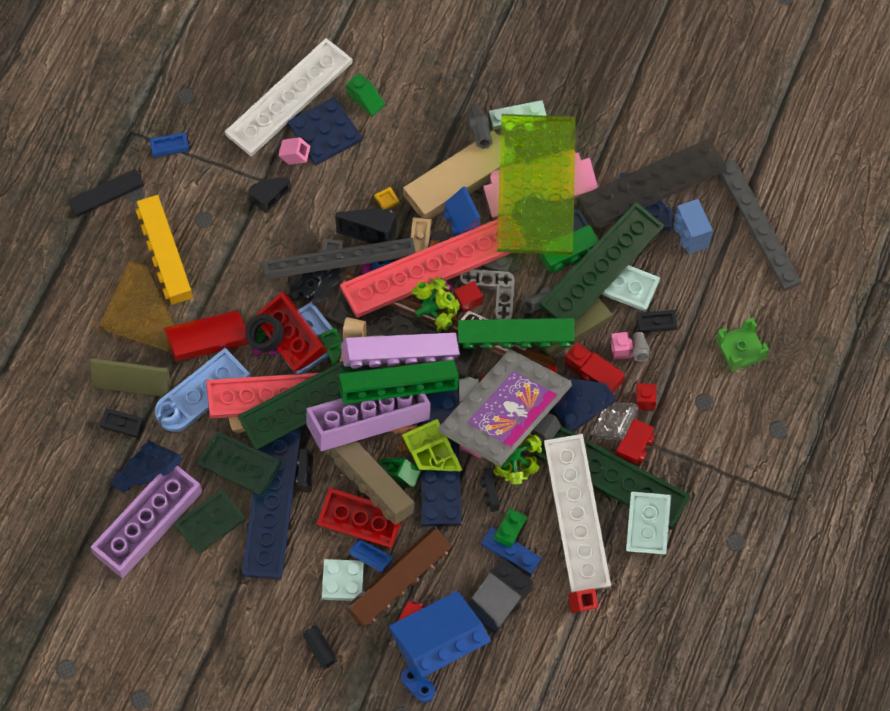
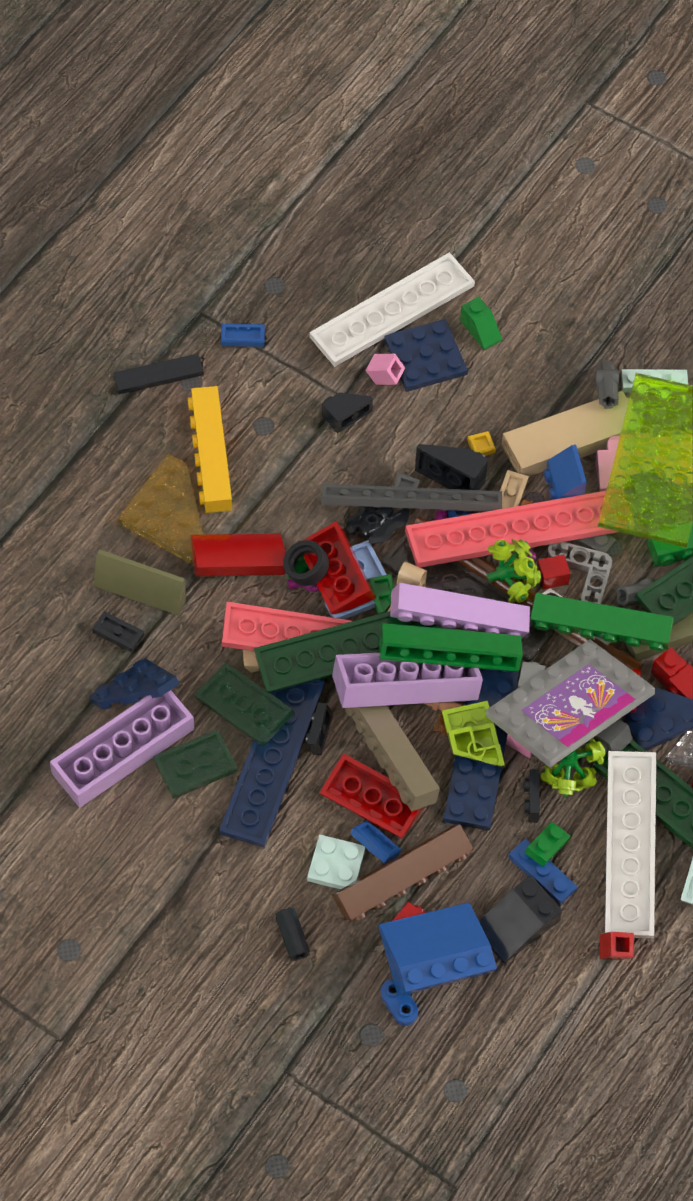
camera: 10 degrees right, 5 degrees down
light blue plate [155,348,250,432] -> none
green slope [378,458,421,488] -> none

